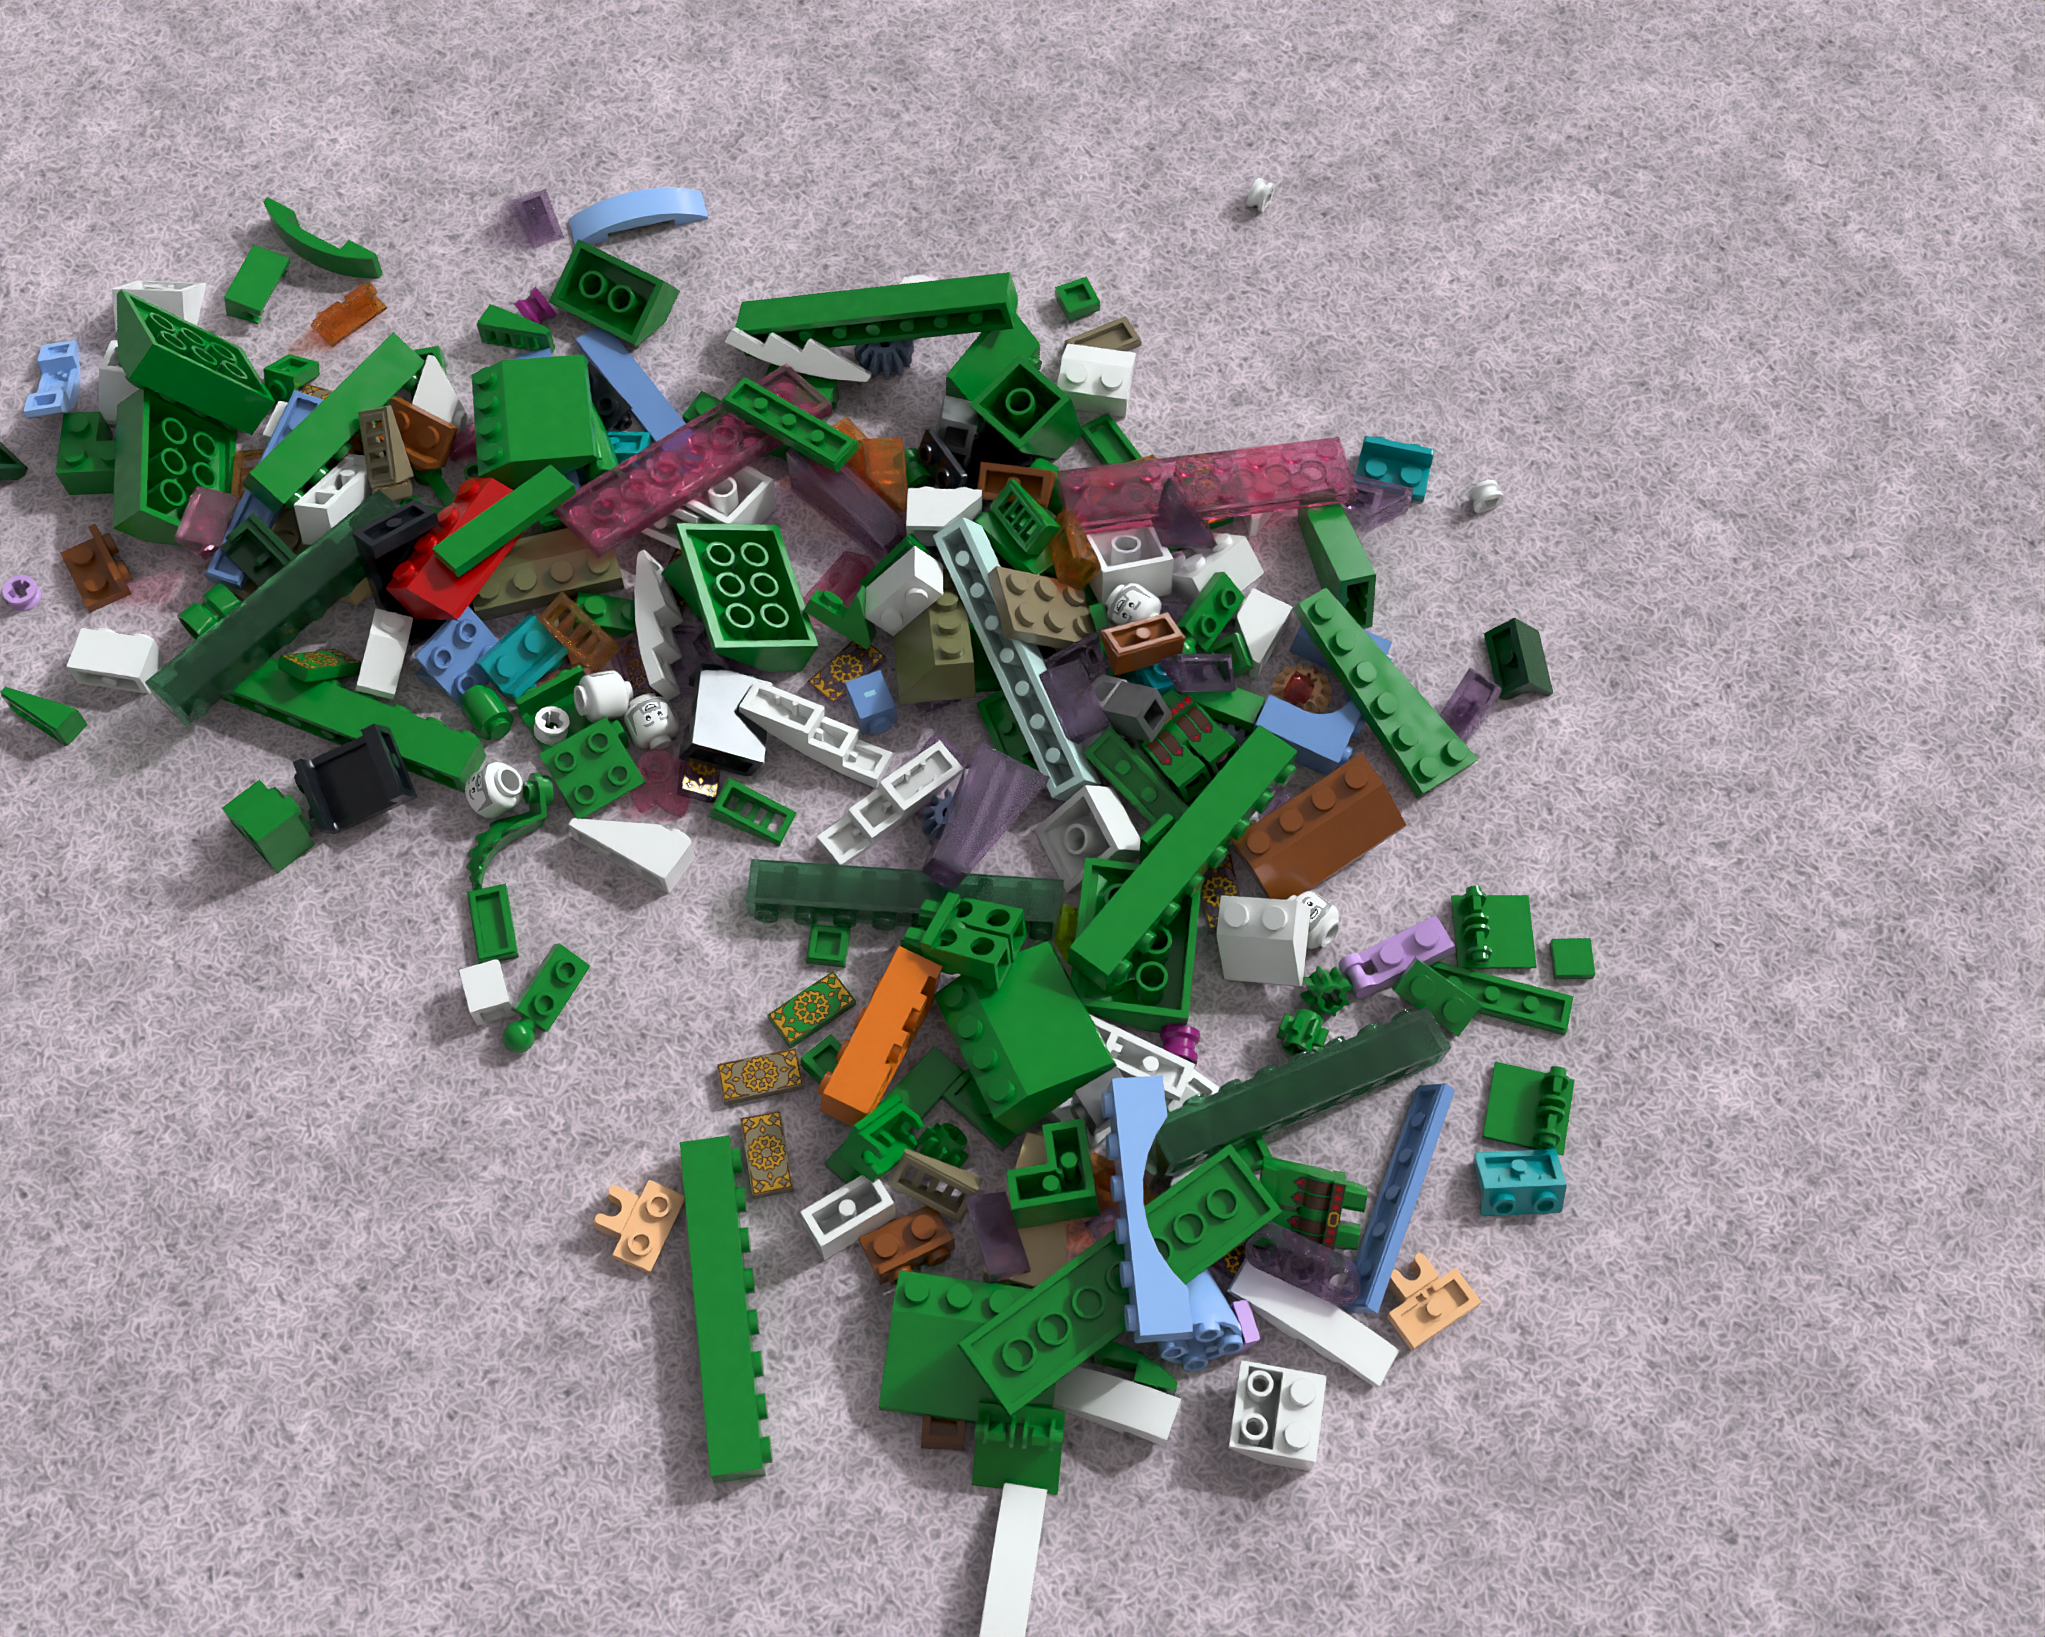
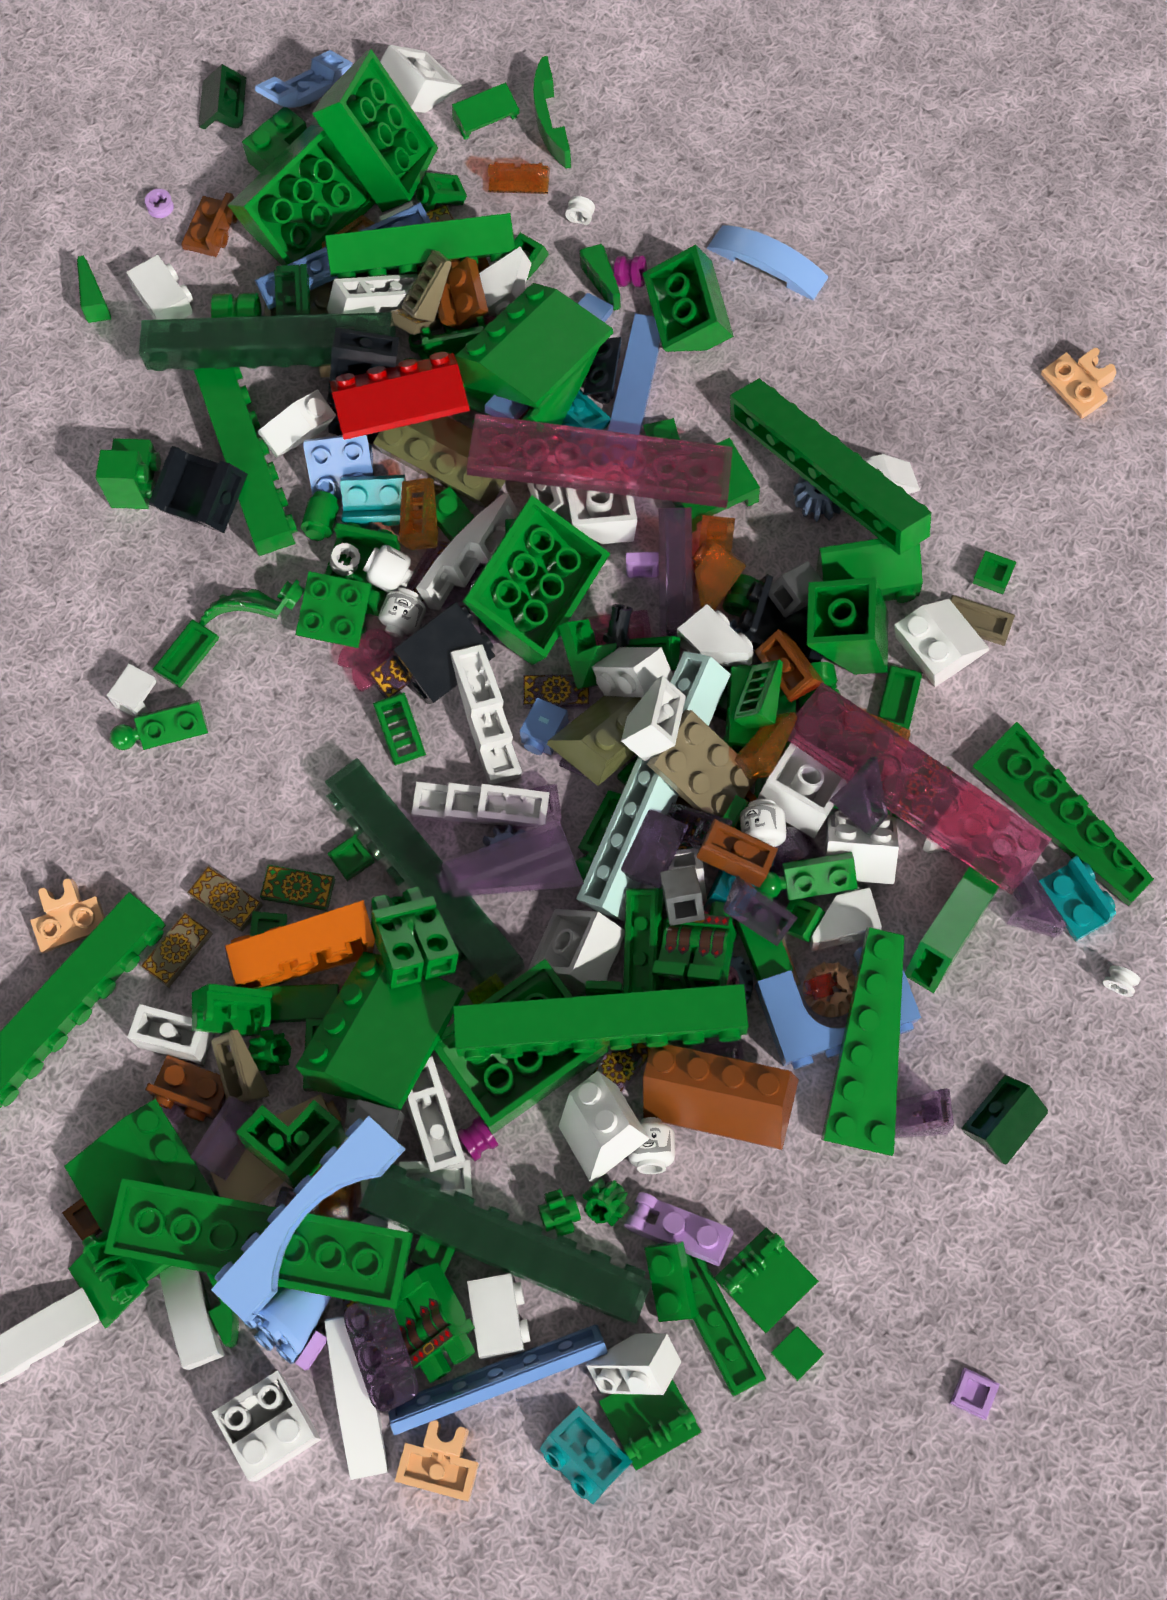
camera: 55 degrees right, 5 degrees up
clear pink slope [173,486,239,560] -> none
green tile [278,649,362,683] -> none
green tile [432,464,576,578] -> none
white head [465,762,523,818] -> none
clear purple slope [508,187,564,249] -> none
white slope [568,818,695,893] -> none
green tile [721,377,859,473] -> none
white slope [725,327,872,382] -> none
none -> green hinge [422,316,487,359]
none -> white brick [467,1273,531,1360]
none -> white bush [565,196,595,225]
none -> white slope [586,1333,681,1395]
none -> black pin [603,604,633,649]
none -> white slope [621,675,686,761]
none -> lavender tile [626,552,659,578]
none -> lavender tile [949,1368,1000,1420]
none -> green wing [971,722,1154,907]
none -> light nougat plate [1041,348,1116,419]

